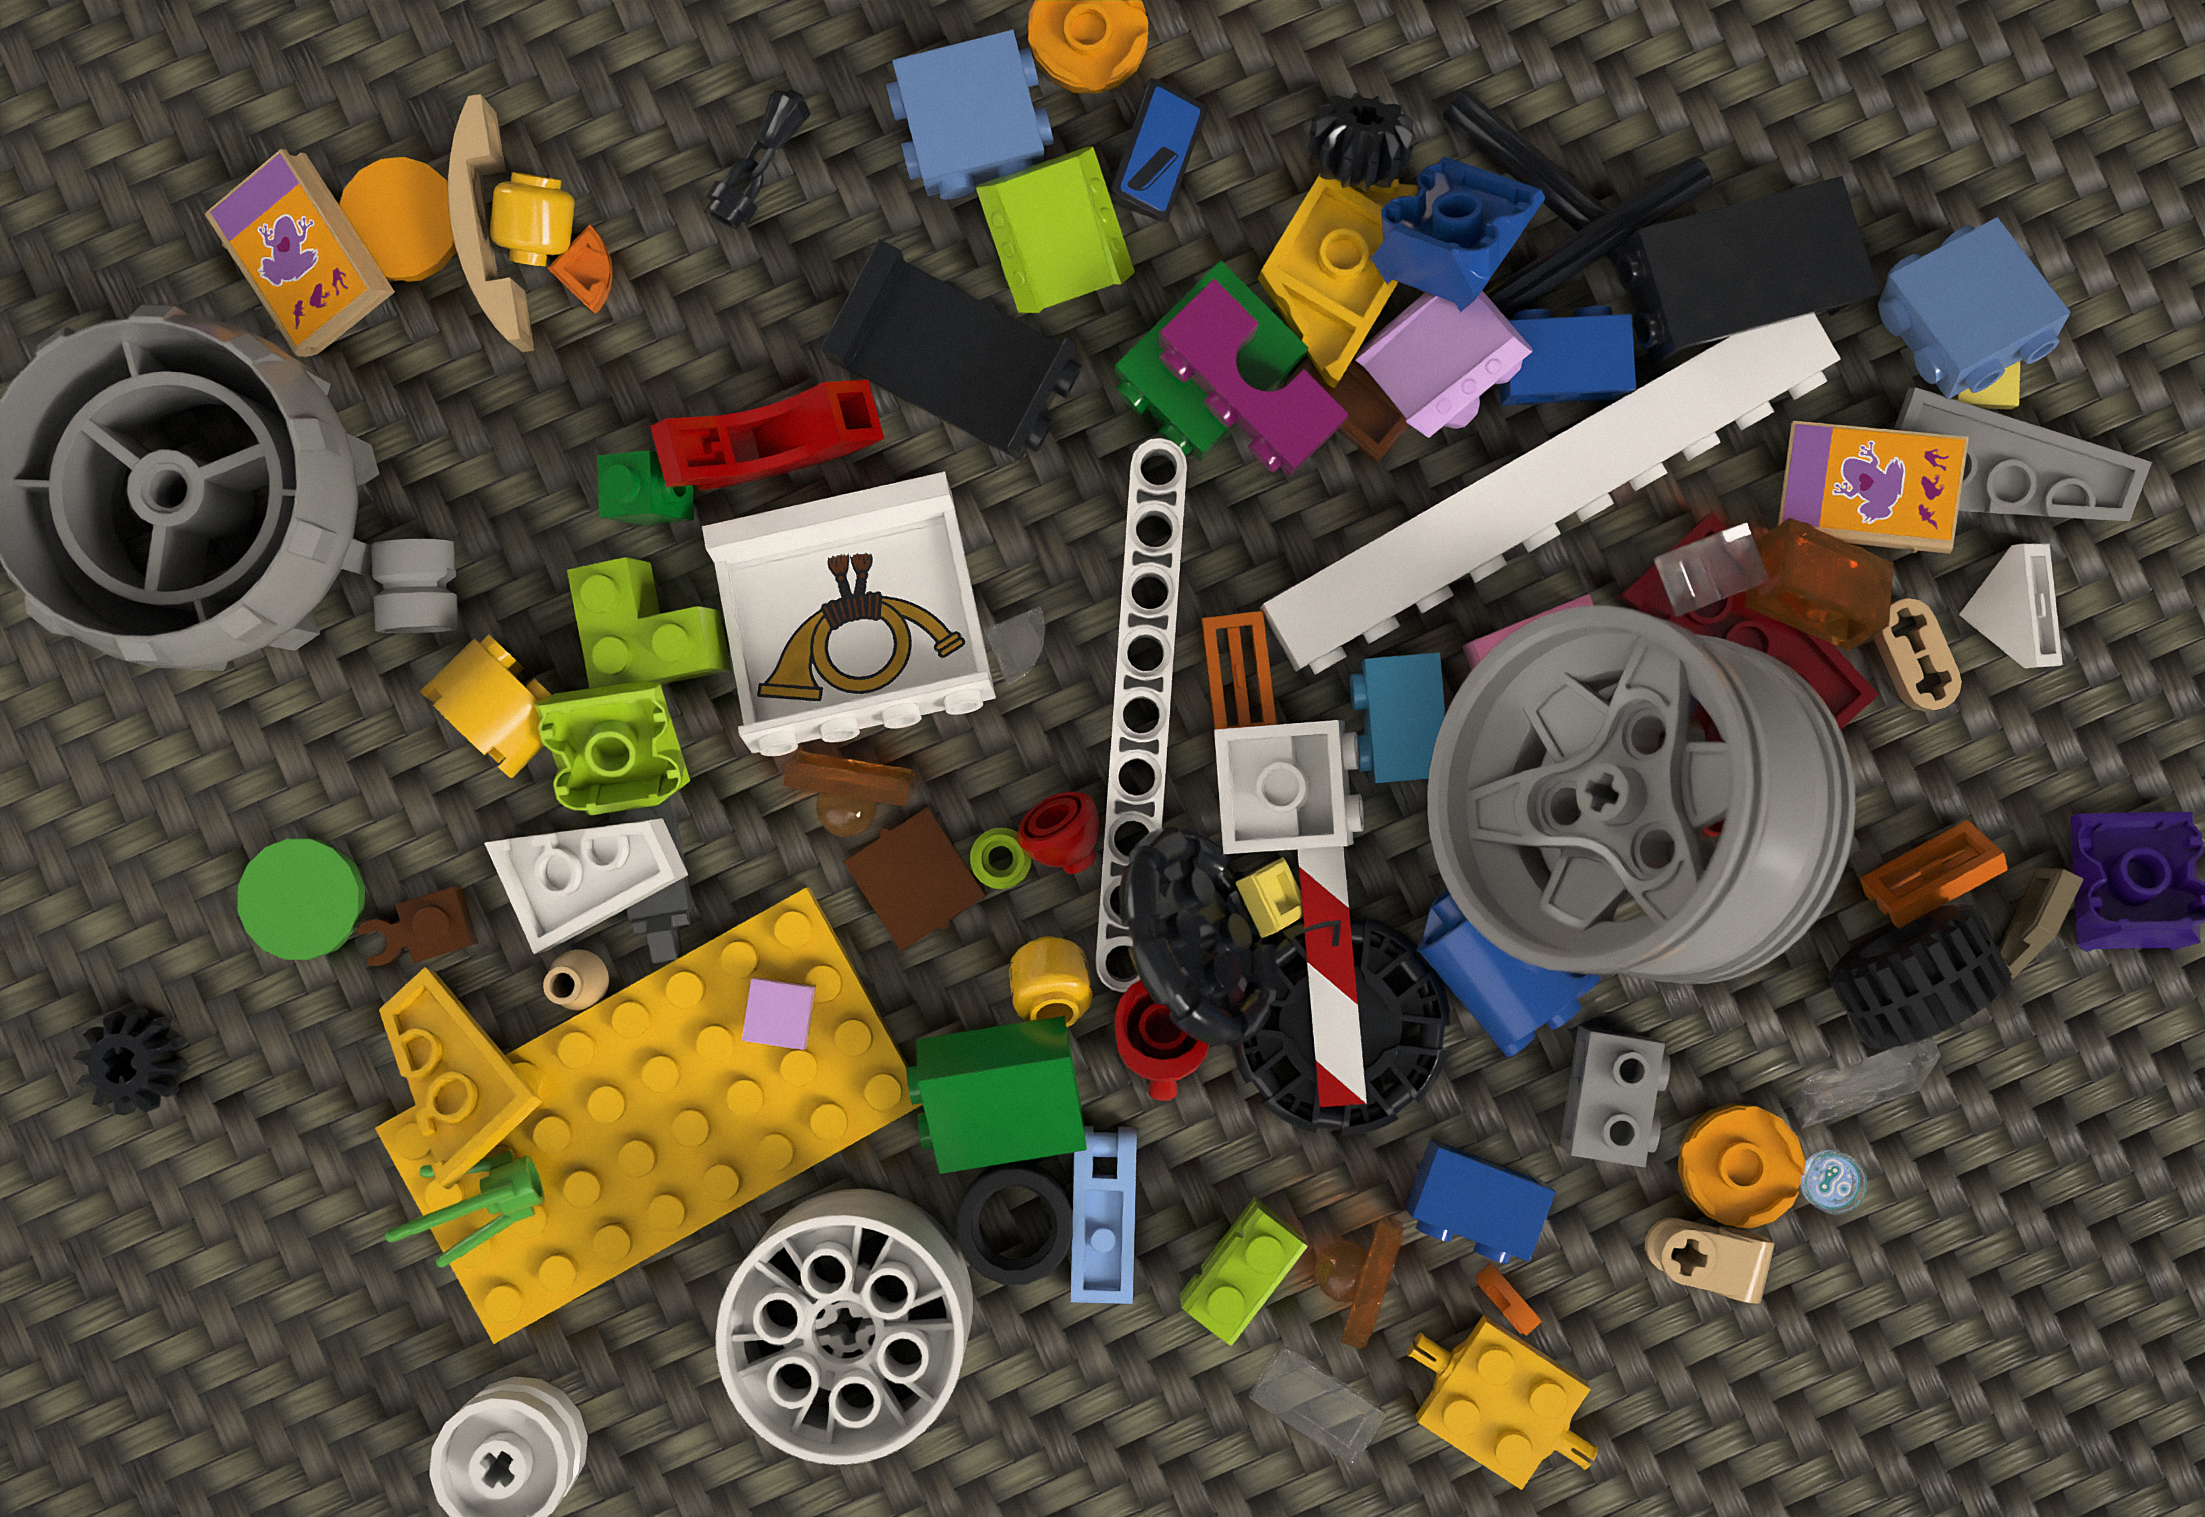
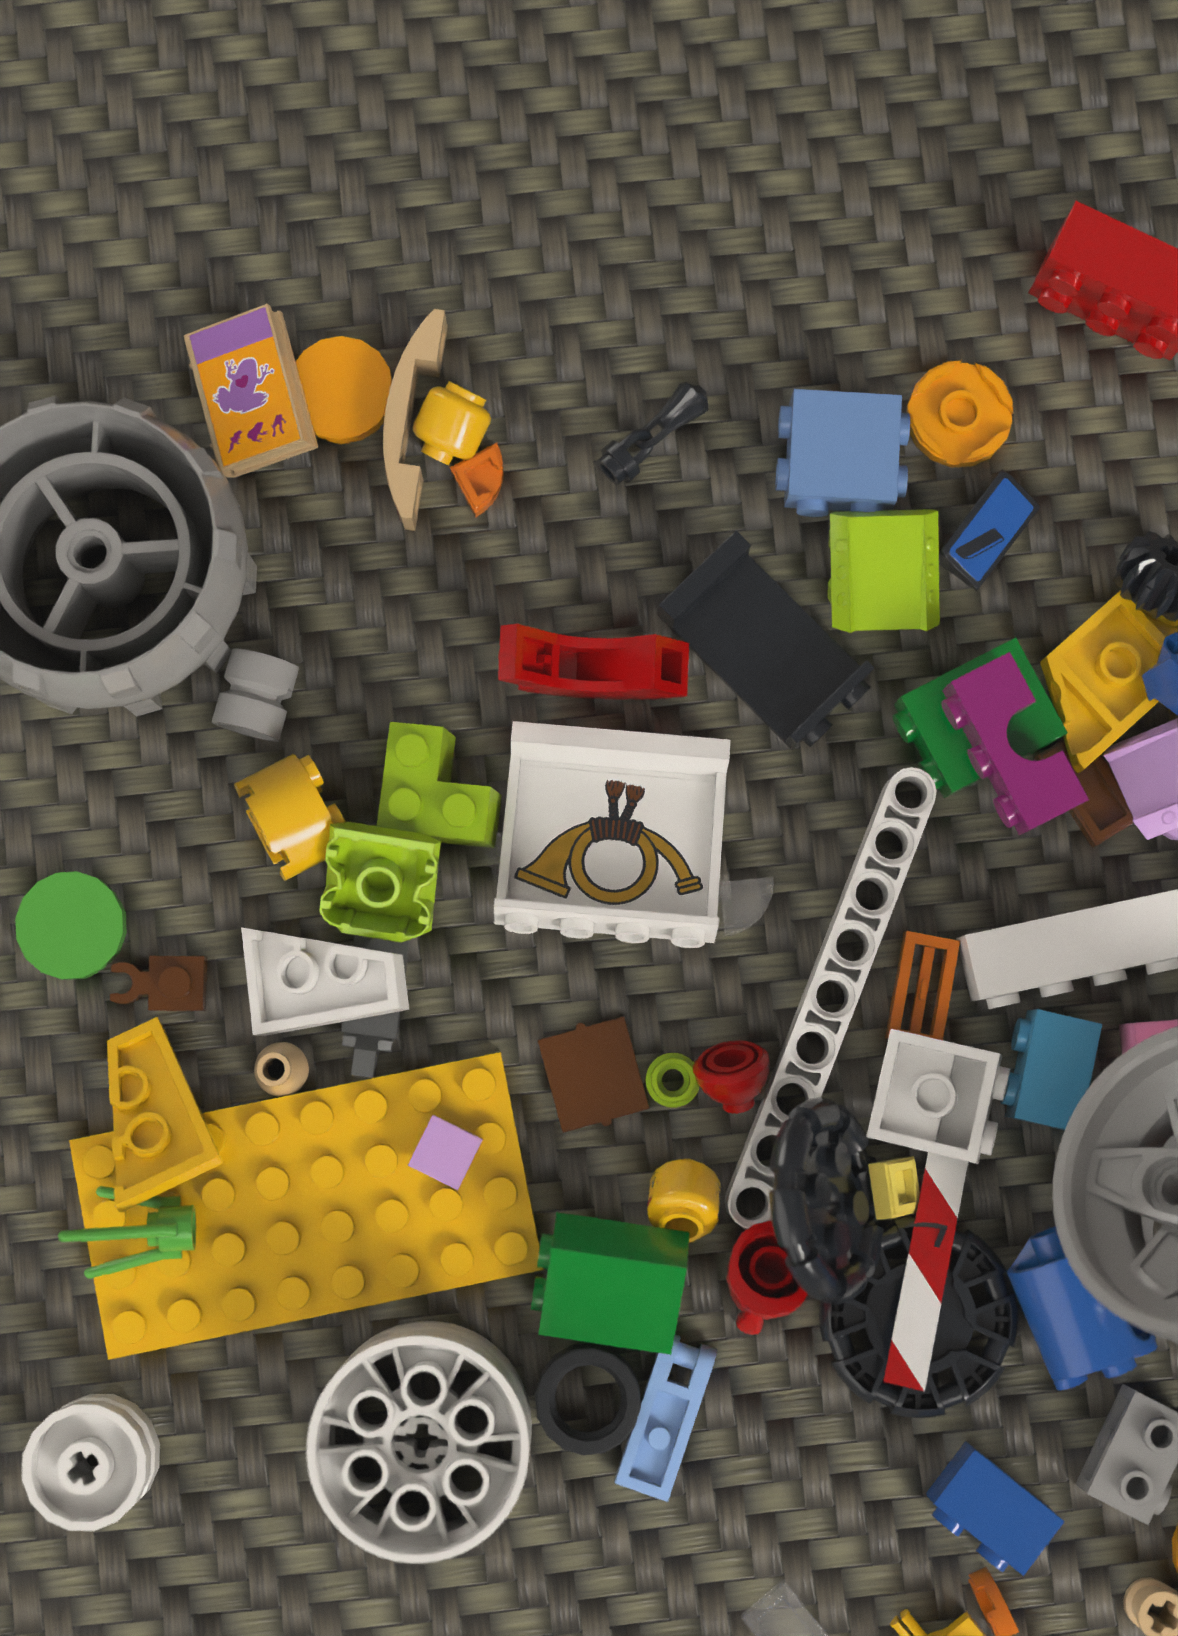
camera: 15 degrees right, 5 degrees down
green brick [597,450,694,525] -> none
clear orange tile [783,751,916,837] -> none
lime brick [1179,1197,1308,1346] -> none
clear orange tile [1314,1216,1407,1349] -> none

